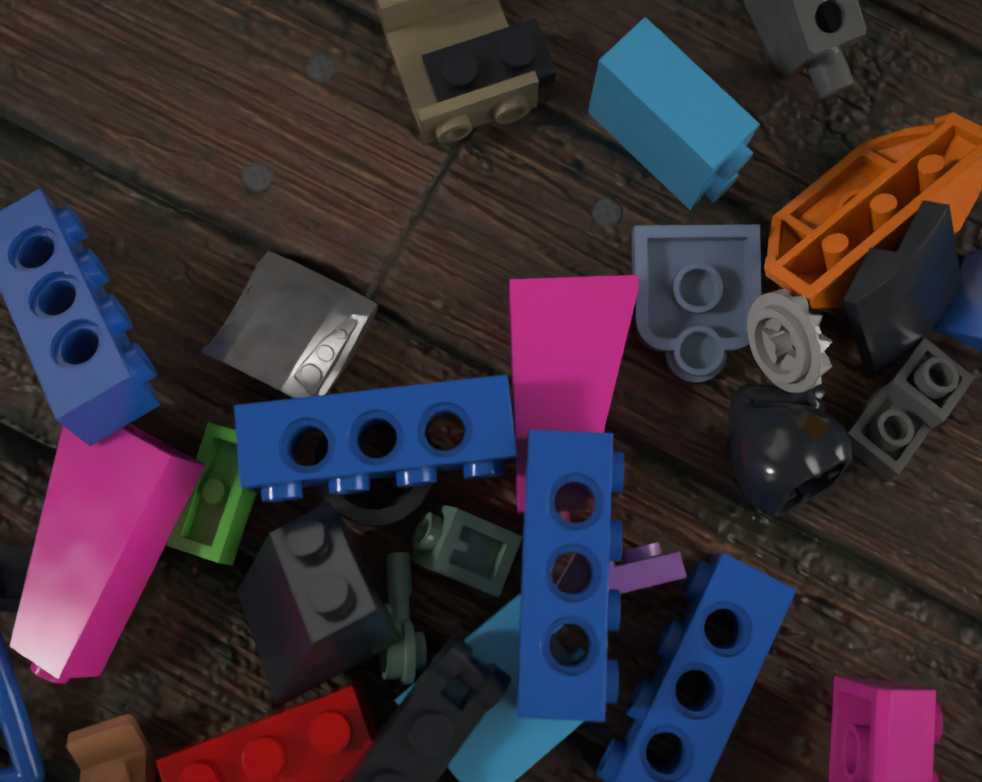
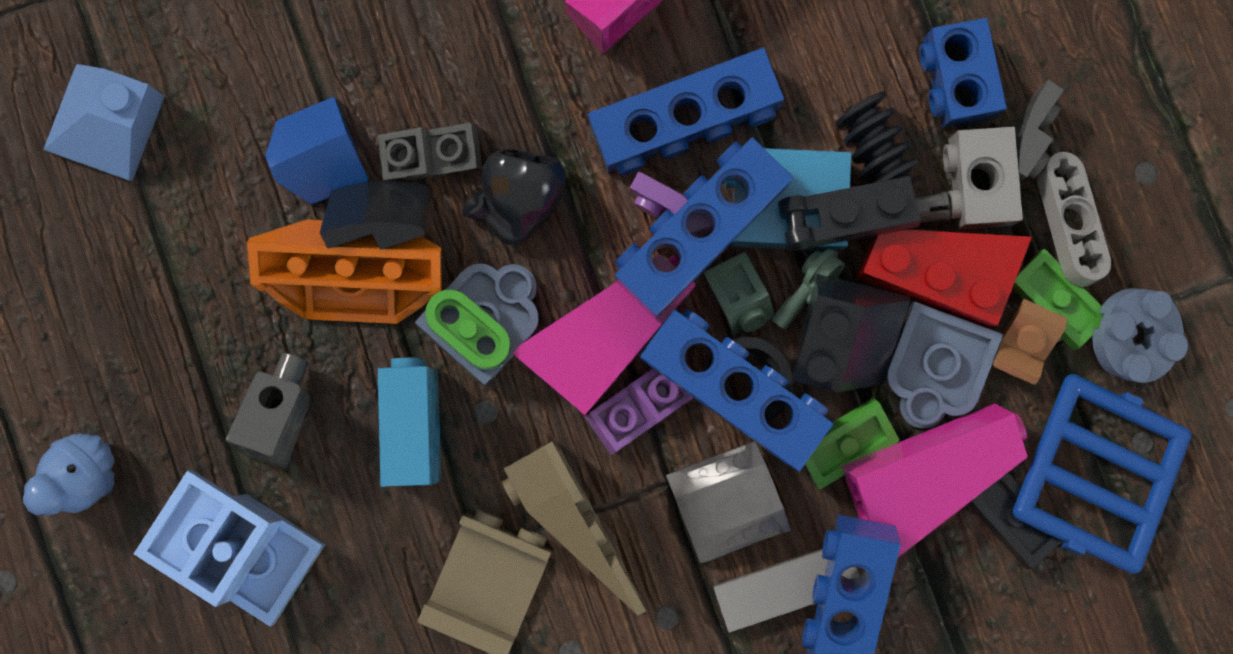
camera: 135 degrees left, 5 degrees up
black plate [421,18,556,103] -> none
light grey gear [747,288,832,393] -> none
none -> bright green plate [425,289,510,370]
none -> dark tan wedge [502,441,646,615]
none -> medium lavender slope [585,369,693,455]
none -> light grey tile [713,549,860,633]
none -> sand blue plate [886,301,1003,428]

